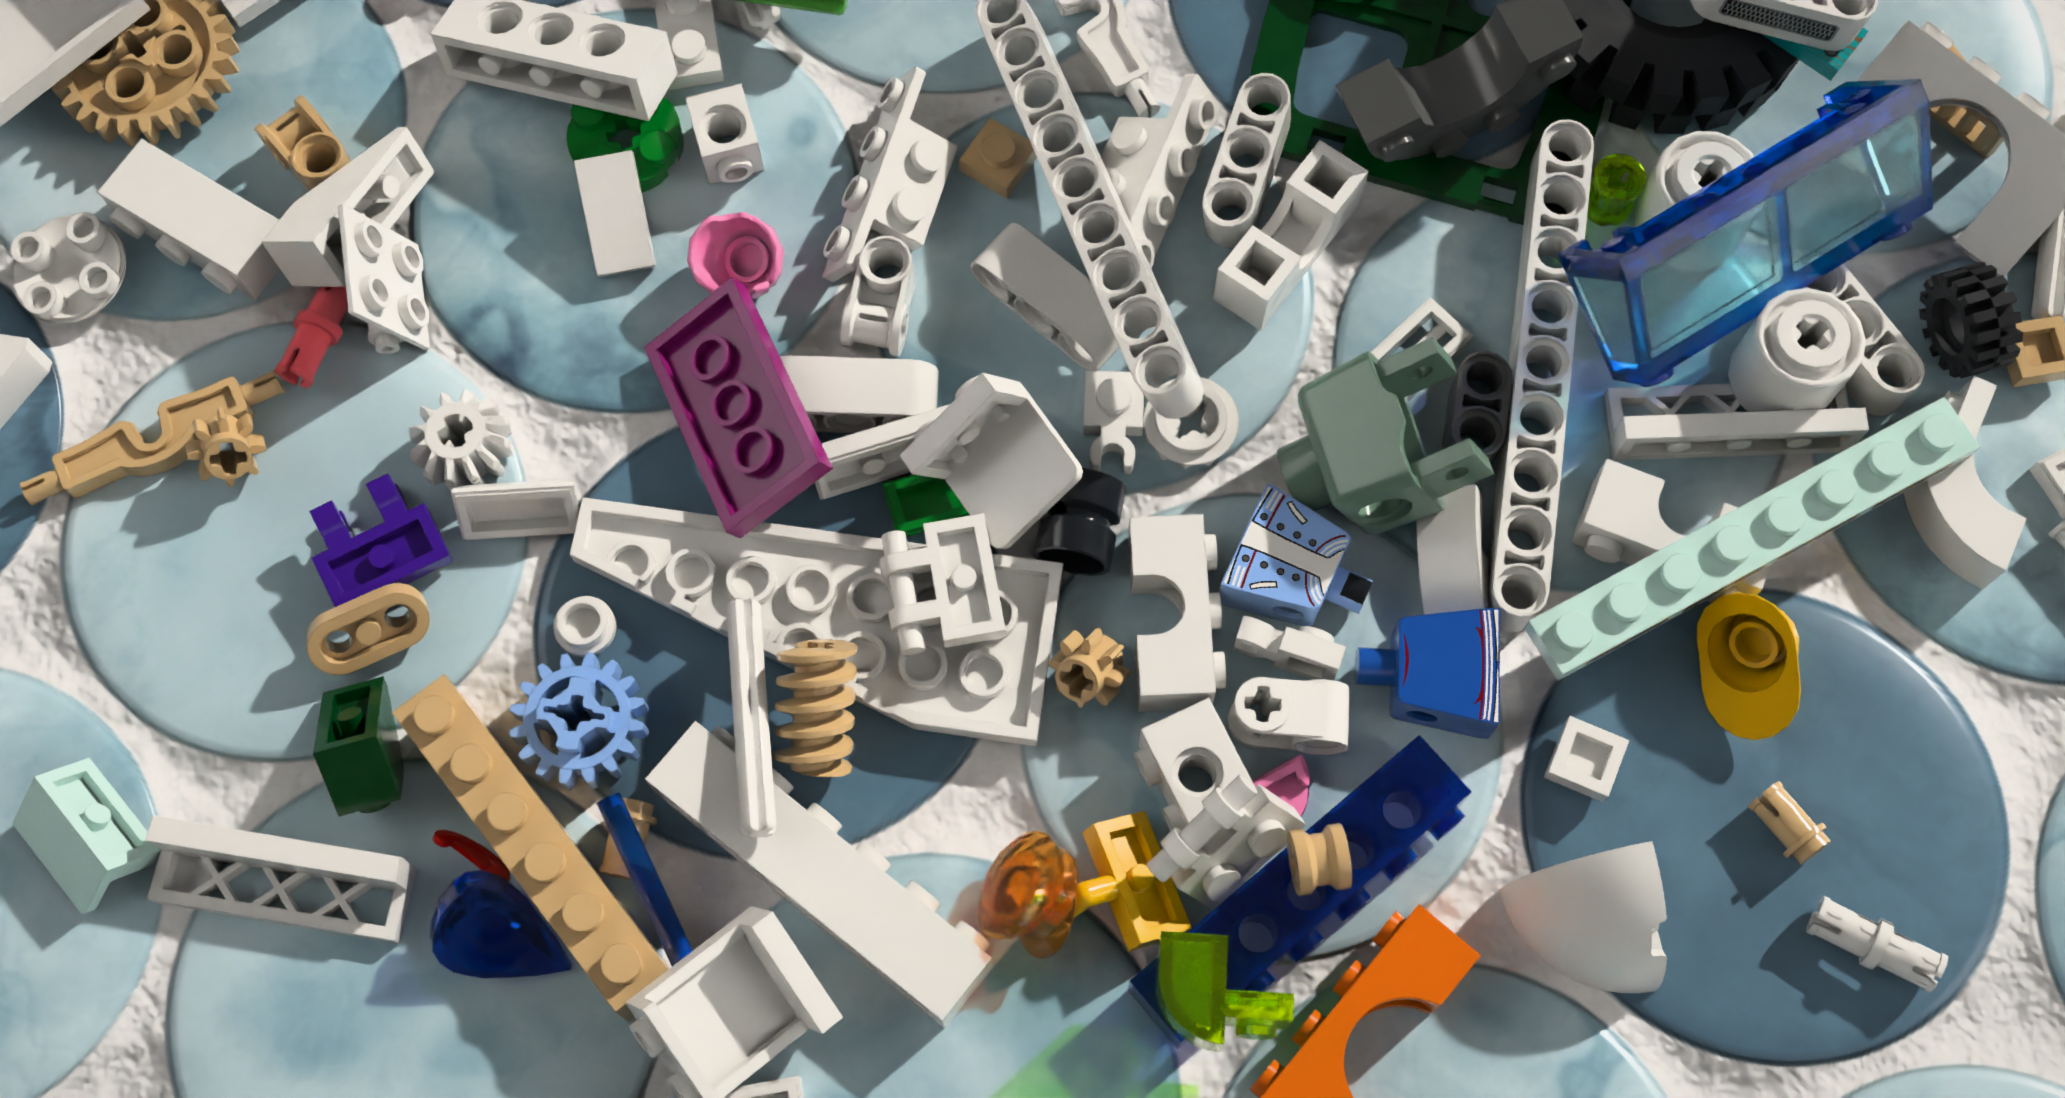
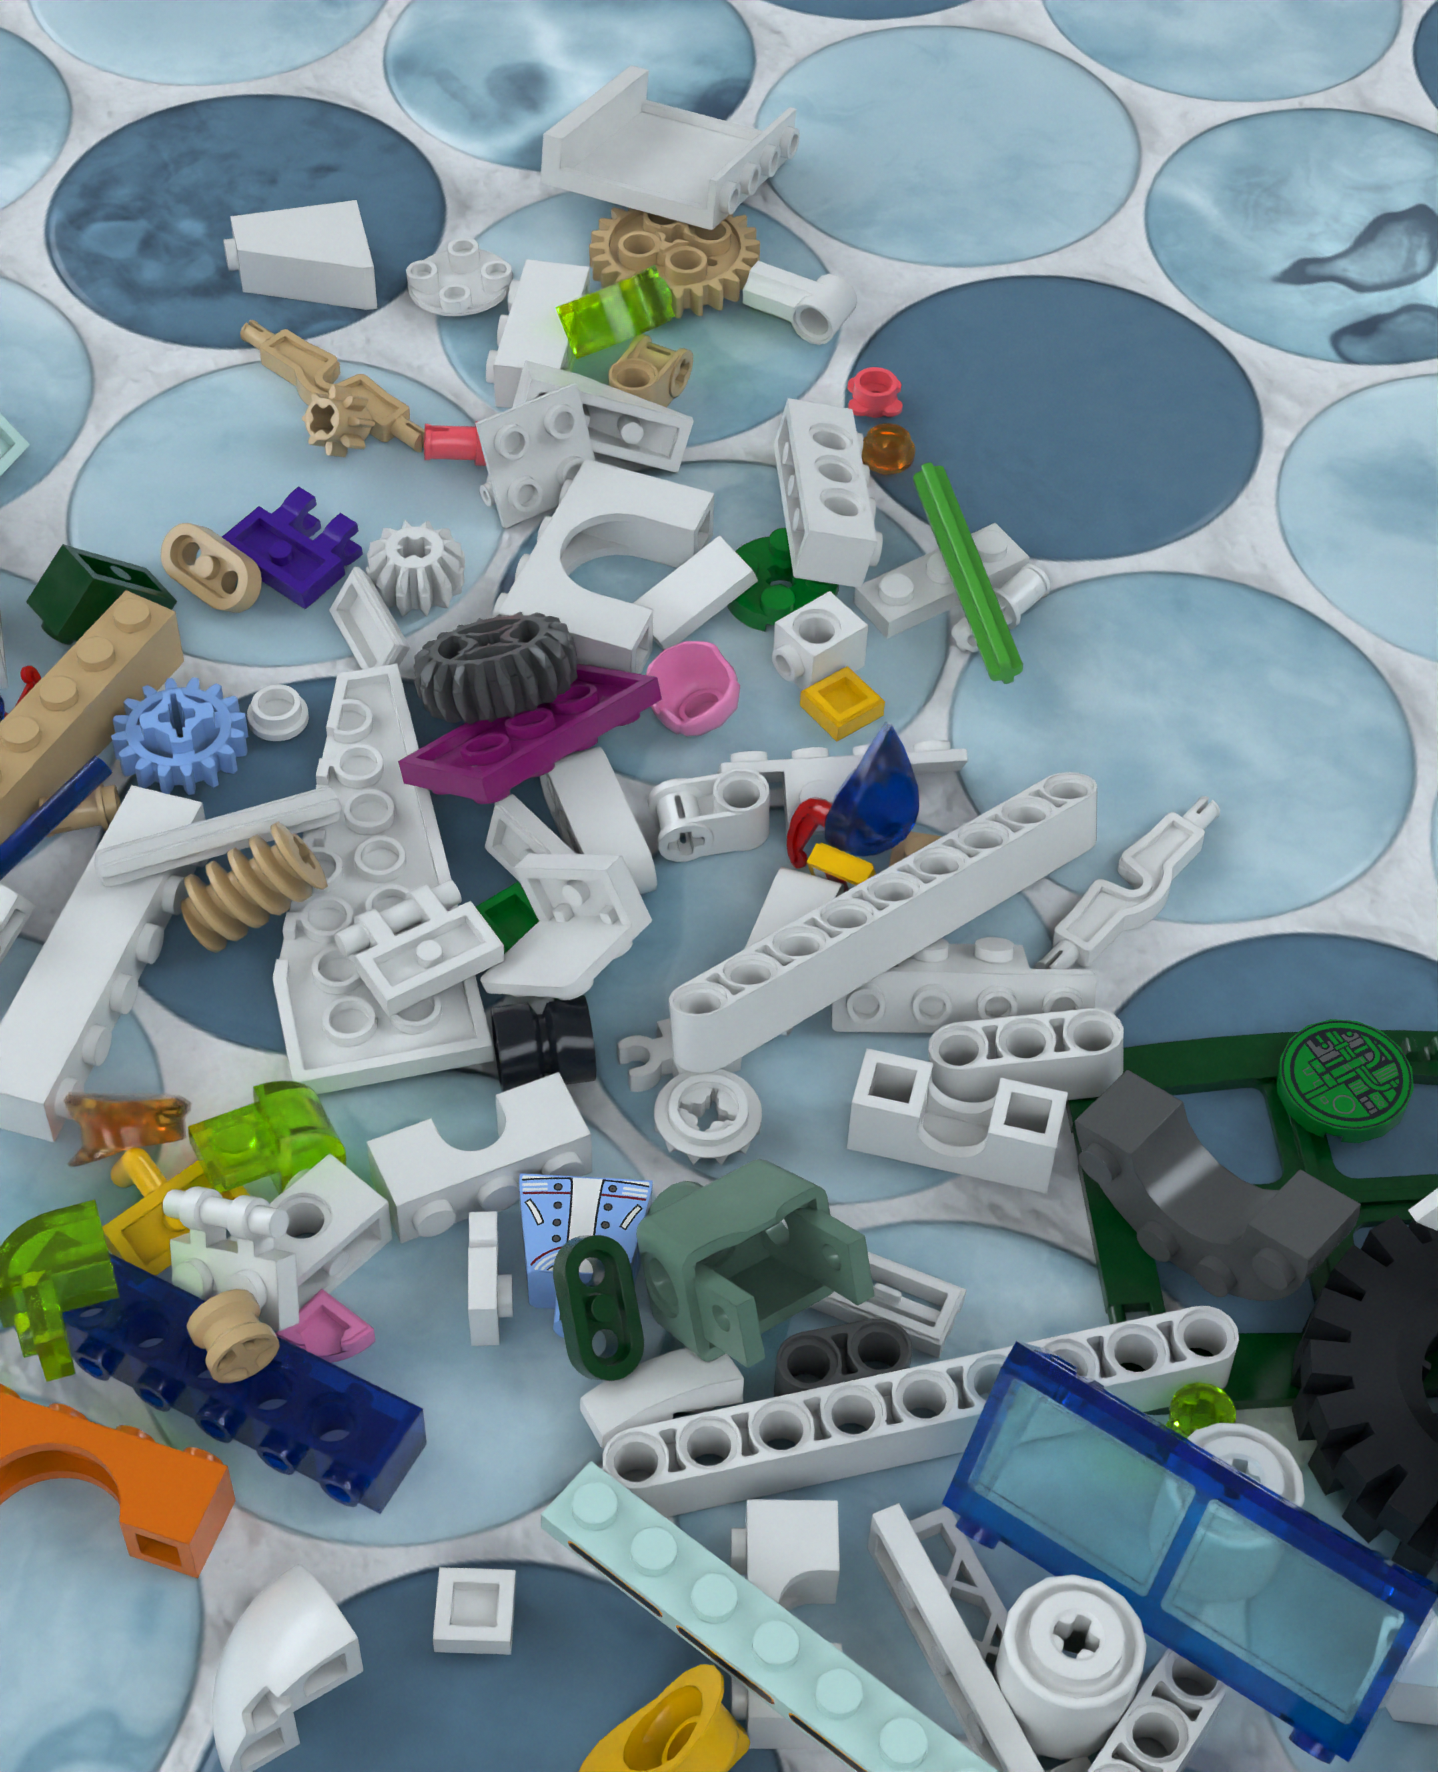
camera: 65 degrees right, 20 degrees down
tan gear [1048,628,1131,708] -> none
white piece [1227,677,1349,755] -> none
blue torso [1355,608,1500,739] -> none
none -> clear neon green brick [188,1081,346,1195]
none -> dark grey gear [413,612,578,724]
none -> white arch [492,459,714,674]
none -> dark green plate [553,1235,644,1381]
none -> clear neon green brick [555,265,675,359]
none -> clear blue piece [787,722,919,869]
none -> yellow tile [800,666,885,742]
none -> yellow tile [807,842,876,893]

